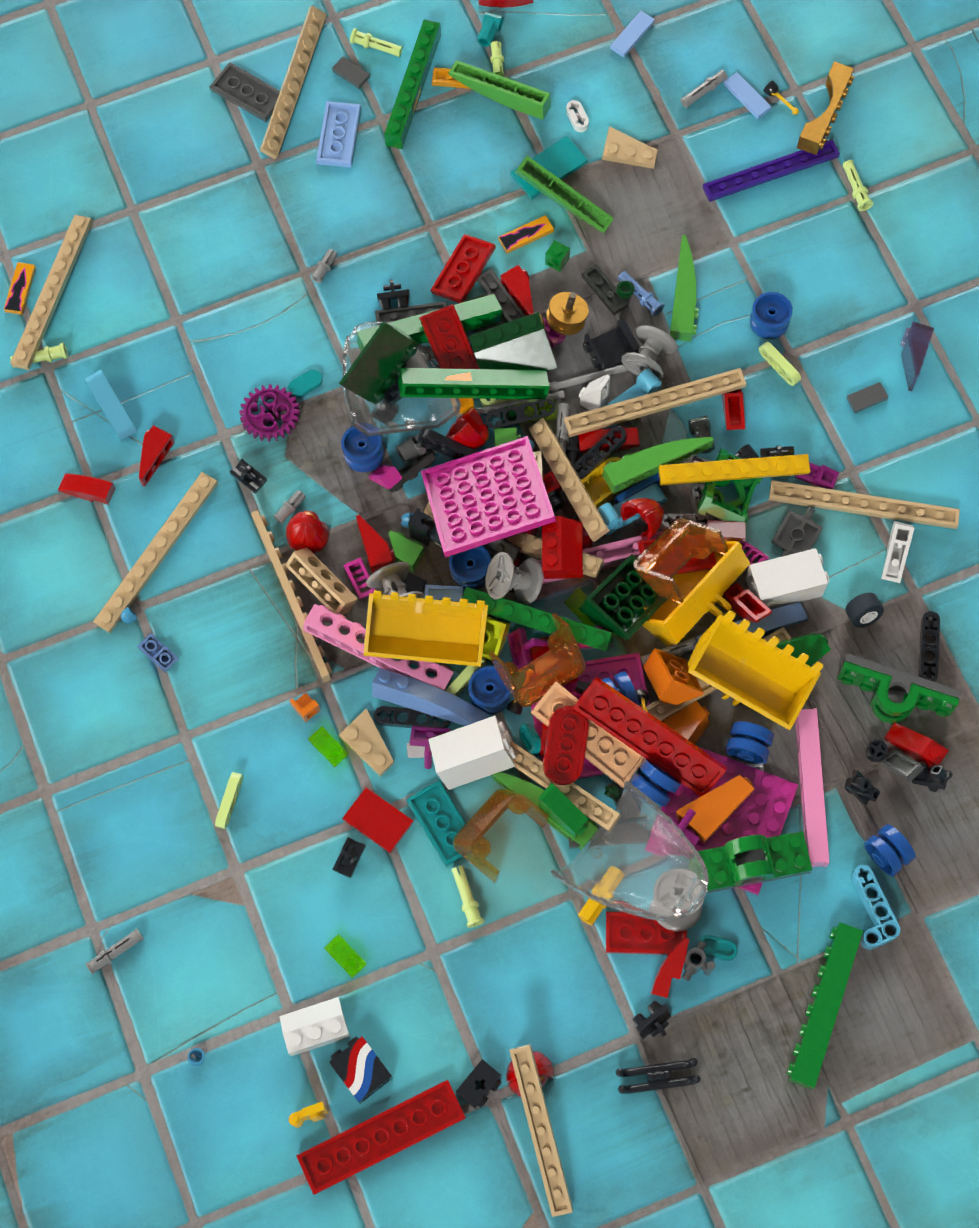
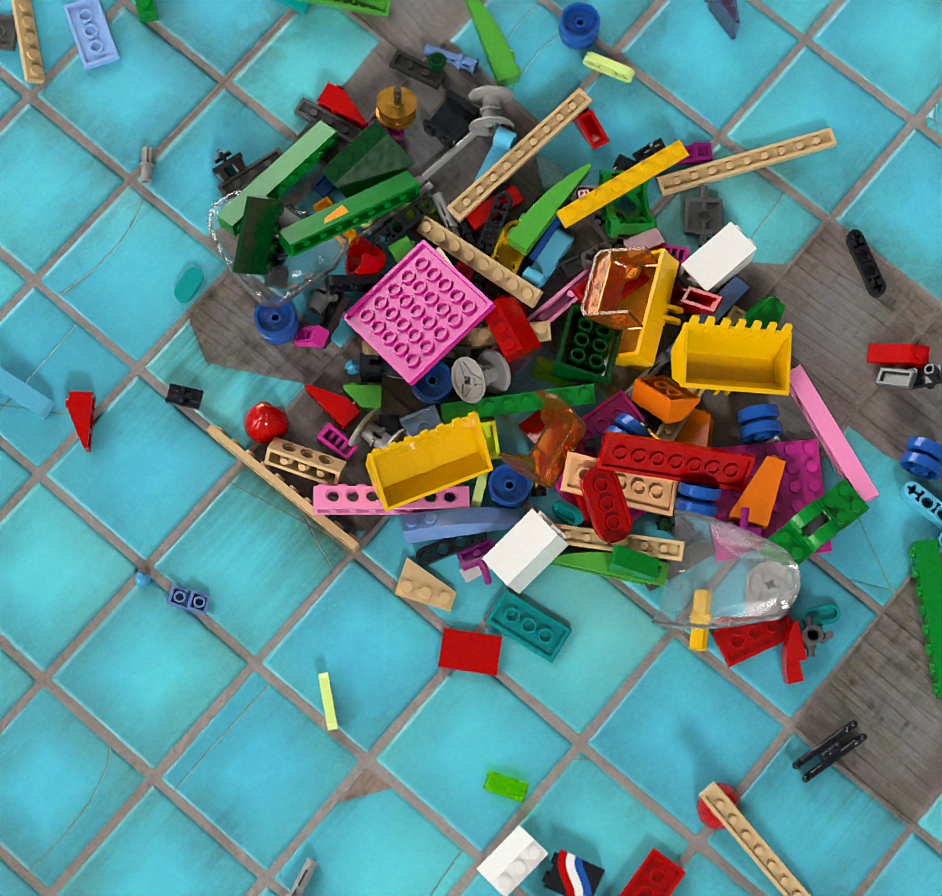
camera: 30 degrees left, 5 degrees up
red slope [58,474,116,505] -> none
tan plate [93,472,218,633] -> none
magenta gear [239,384,300,442] -> none
light grey axle [274,490,306,524] -> none
orange panel [289,693,321,722] -> none
clear neon green slope [307,726,349,768] -> none
black hips [332,837,366,878] -> none
red tile [419,304,480,369] -> none
red tile [430,234,496,303] -> none
yellowish green pin [451,866,485,928] -> none
clear orange windscreen [453,789,549,883] -> none
black brick [456,1059,502,1110] -> none
tile [498,215,554,254] -> none
magenta plate [507,628,550,671] -> none
green brick [545,240,570,272] -> none
white slope [579,375,610,410] -> none
red hair [620,498,664,540] -> none
black hips [632,1001,671,1040] -> none
clear smoke piece [688,415,715,454] -> none
green piece [837,653,962,723] -> none
black wheel [845,593,884,628] -> none
black hips [845,769,880,805] -> none
dark grey tile [846,382,888,413] -> none
black wheel [866,739,888,762] -> none
white slope [881,521,914,583] -> none

